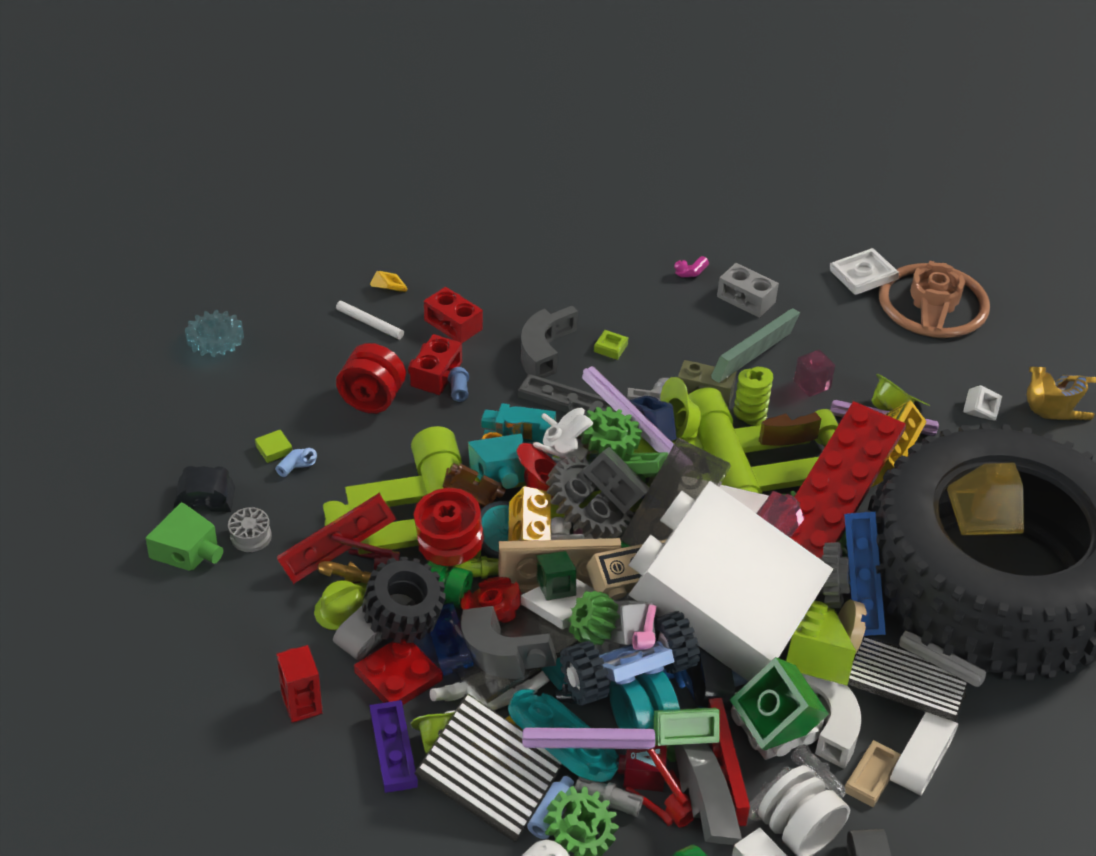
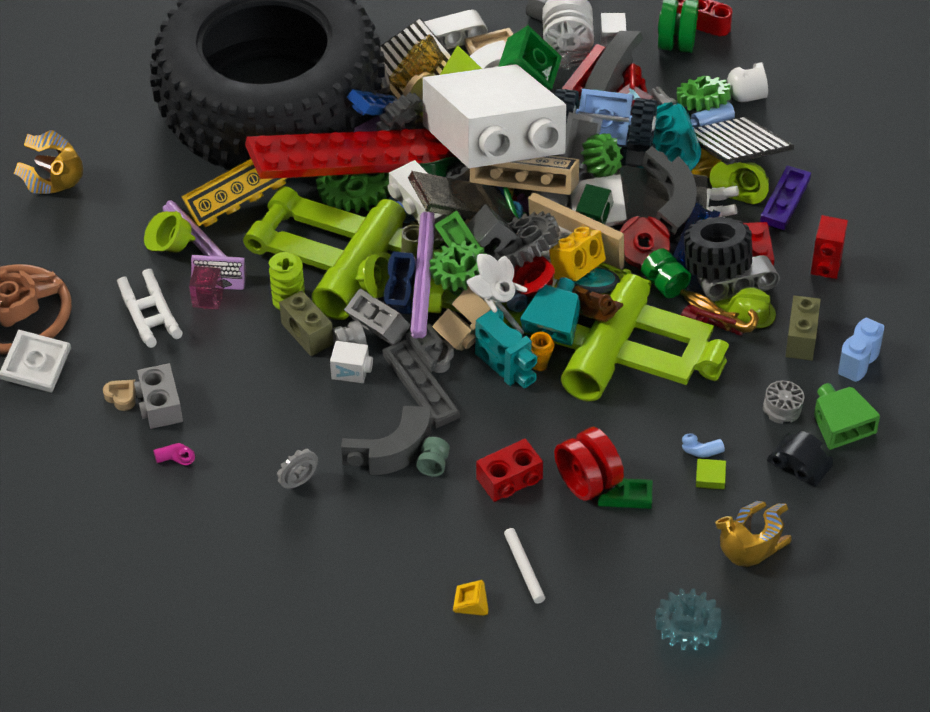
camera: 140 degrees left, 5 degrees up
red plate [277,492,396,584] -> none
red wheel [414,488,484,566] -> none
red brick [424,287,483,343] -> none
medium blue pin [448,367,469,402] -> none
lavender axle [522,728,655,749] -> none
lime tile [594,330,628,360] -> none
bright pink hand [632,605,657,650] -> none
bright green tile [654,708,719,746] -> none
sand green tile [711,308,800,383] -> none
clear pink brick [756,491,804,538] -> none
reddish brown slope [759,412,822,446] -> none
clear yellow slope [947,463,1024,535] -> none
white slope [963,385,1002,421] -> none
none -> tan tile [103,380,136,411]
none -> white piece [117,269,182,348]
none -> slope [191,255,247,290]
none -> light grey gear [277,448,318,489]
none -> white brick [330,341,373,383]
none -> clear yellow slope [389,34,445,90]
none -> sand green wheel [416,437,450,477]
none -> green tile [598,478,653,509]
none -> pearl gold piece [715,501,792,567]
none -> olive brick [785,295,821,361]
none -> light blue brick [838,317,884,382]

